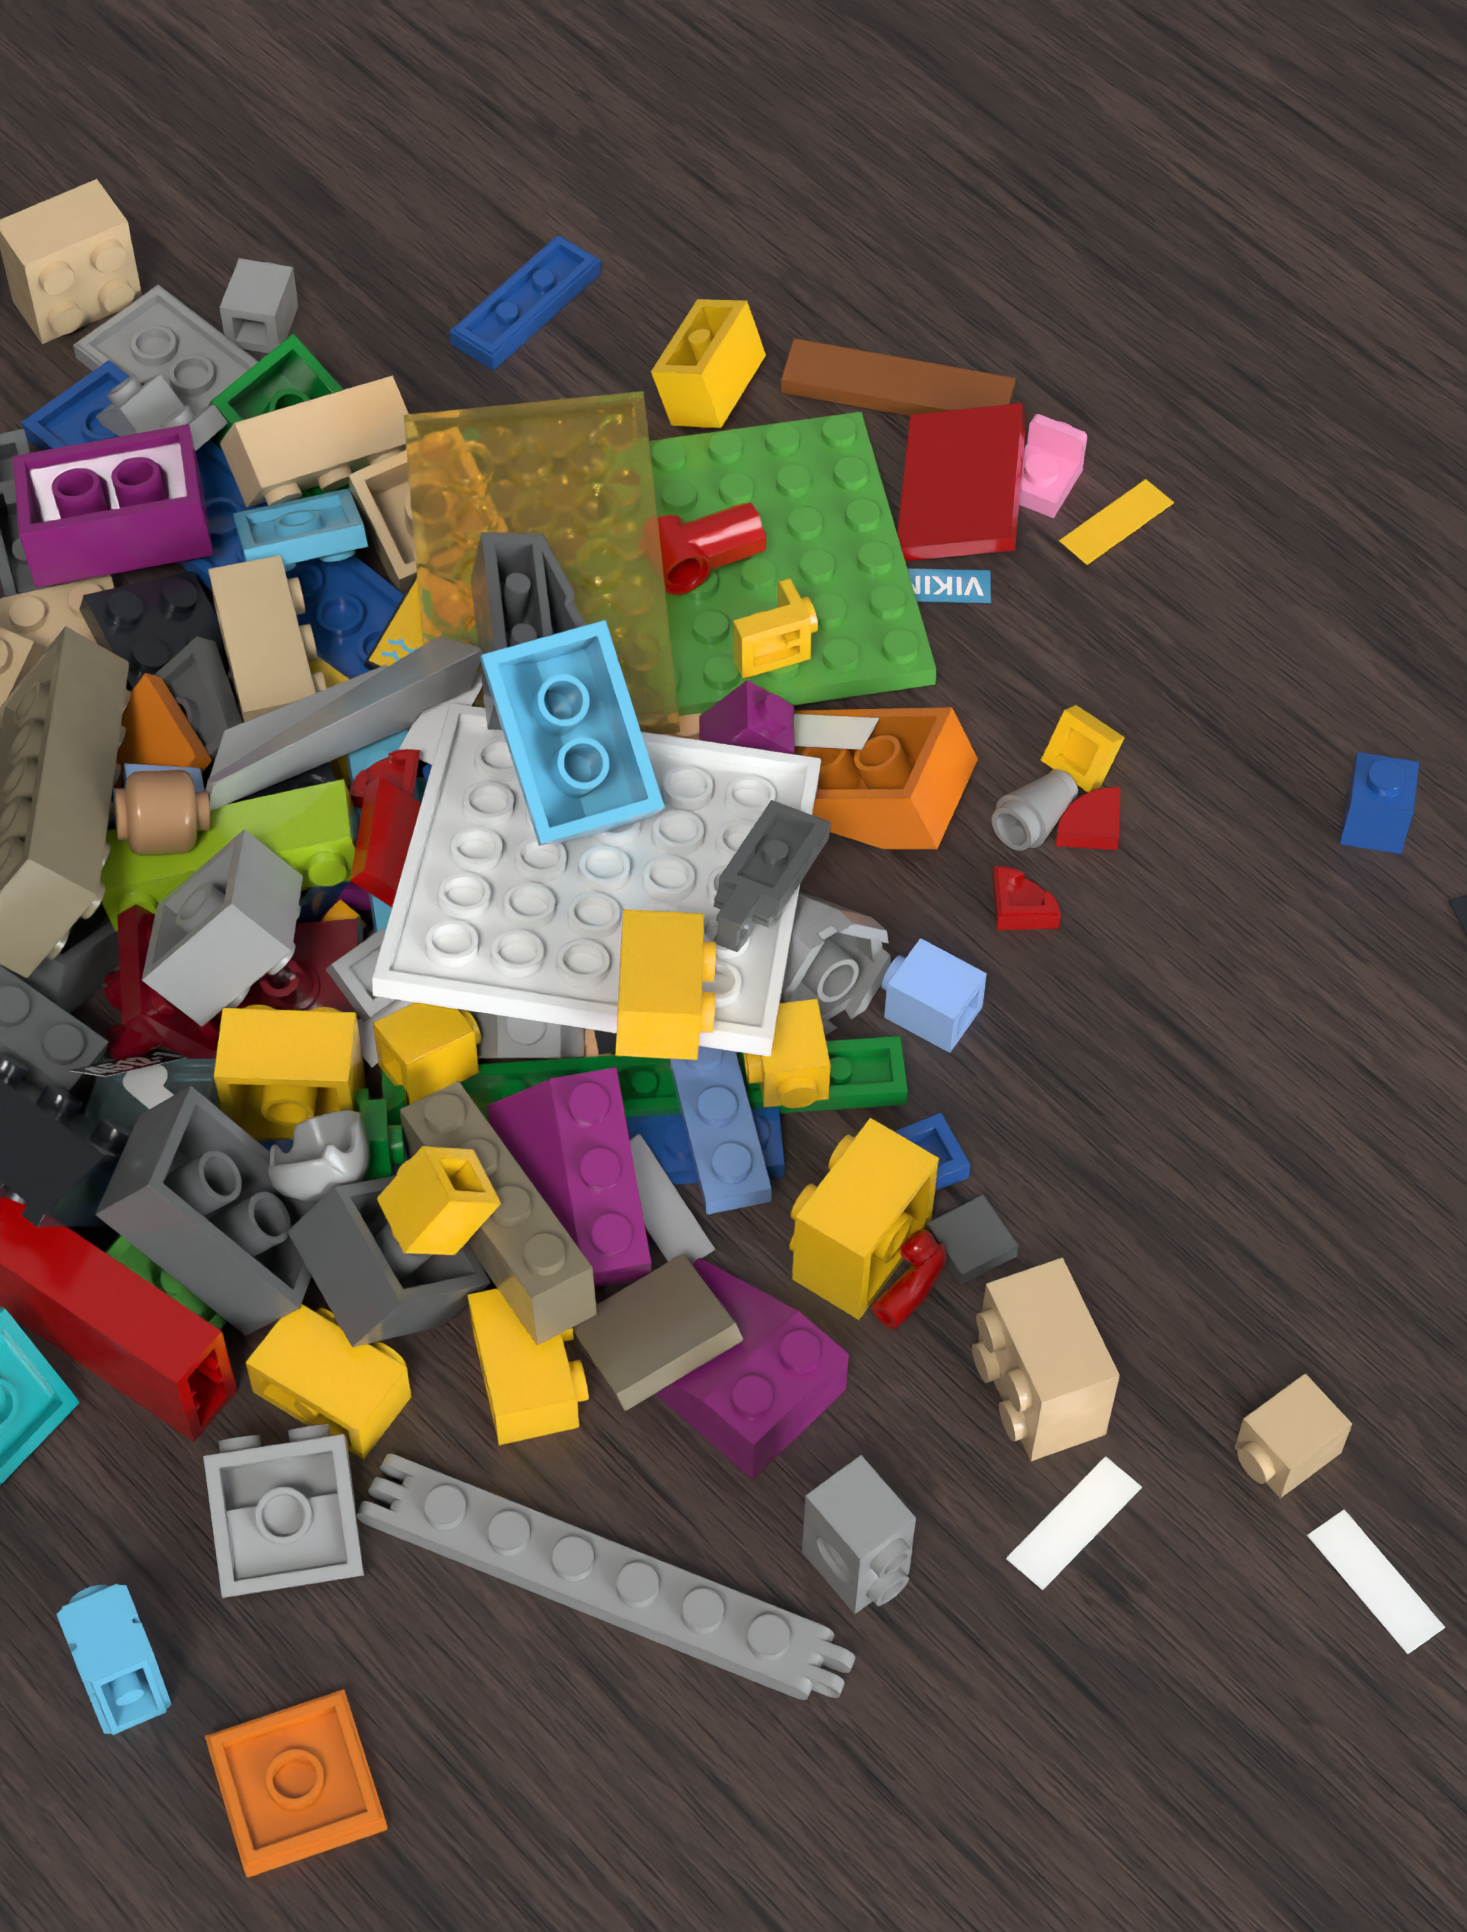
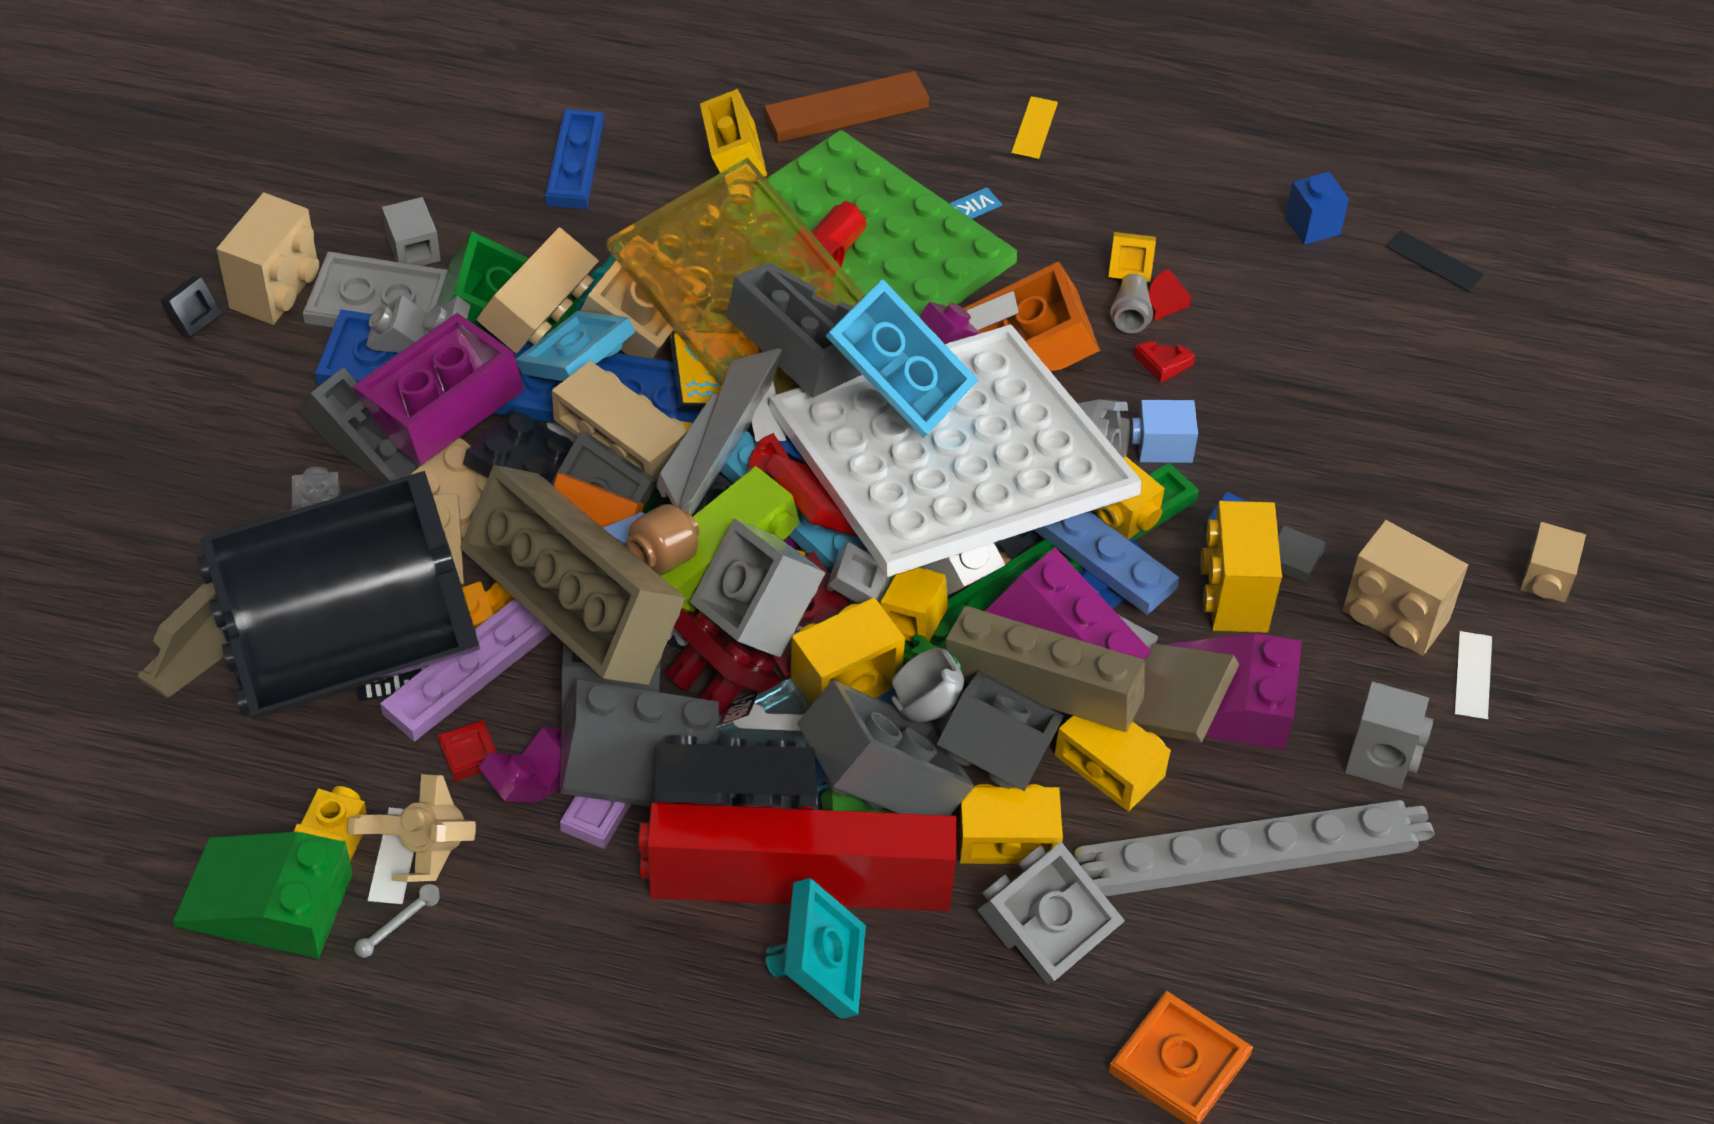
camera: 35 degrees left, 5 degrees down
medium azure brick [56,1584,172,1735] -> none
yellow brick [377,1146,501,1255] -> none
yellow brick [615,909,716,1060] -> none
dark grey hinge [713,800,831,952] -> none
yellow bracket [733,578,818,679] -> none
red arm [872,1230,947,1329] -> none
red tile [897,403,1027,561] -> none
bright pink bracket [1019,414,1087,518] -> none
white sticker [1307,1509,1445,1654] -> none

